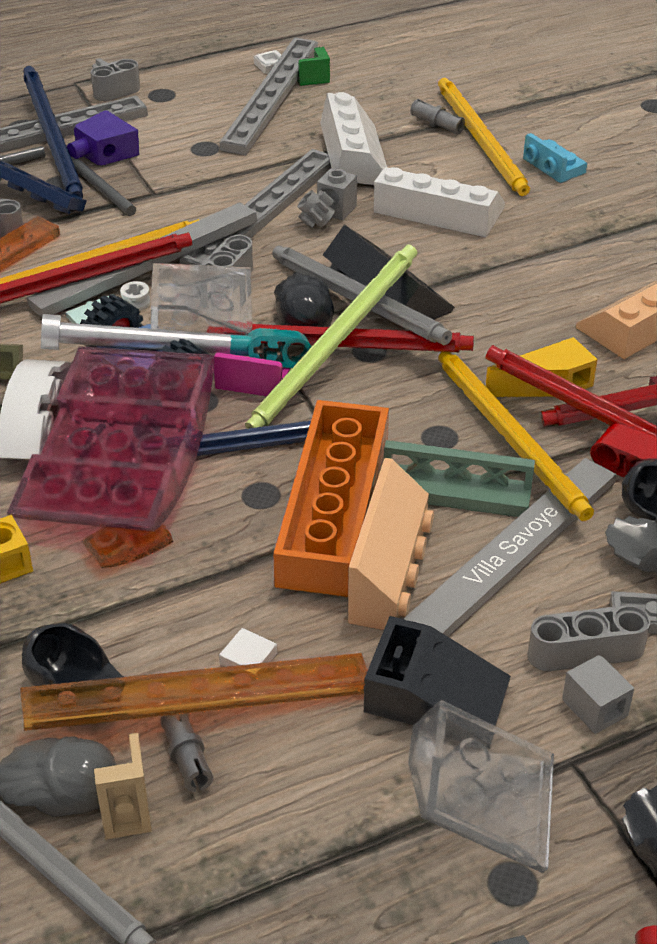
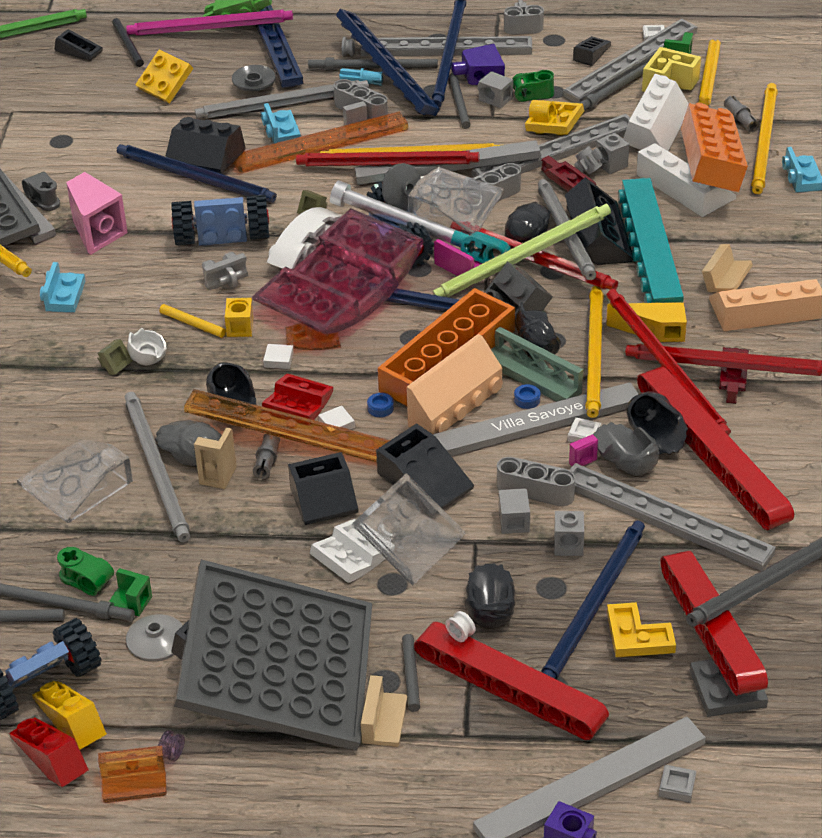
camera: 30 degrees right, 0 degrees up
none -> red slope [261,373,334,426]
none -> white tile [263,344,294,369]
none -> black slope [288,452,359,525]
none -> white slope [310,519,393,583]
none -> blue tile [367,393,394,417]
none -> dark grey dish [382,163,422,211]
none -> light grey brick [478,72,513,108]
none -> dark grey slope [484,261,553,327]
none -> green piece [512,70,554,102]
none -> blue tile [514,384,541,409]
none -> black hair [515,302,561,358]
none -> yellow plate [525,100,584,136]
none -> dark red hinge [541,155,596,192]
none -> white tile [568,417,601,443]
none -> dark pink tile [569,434,598,466]
none -> black slope [573,36,611,66]
none -> dark grey bar [580,61,649,110]
none -> teal brick [618,178,684,303]
none -> light yellow brick [642,47,701,92]
none -> orange brick [681,103,748,192]
none -> yellow axle [699,39,721,105]
none -> tan panel [702,244,753,292]

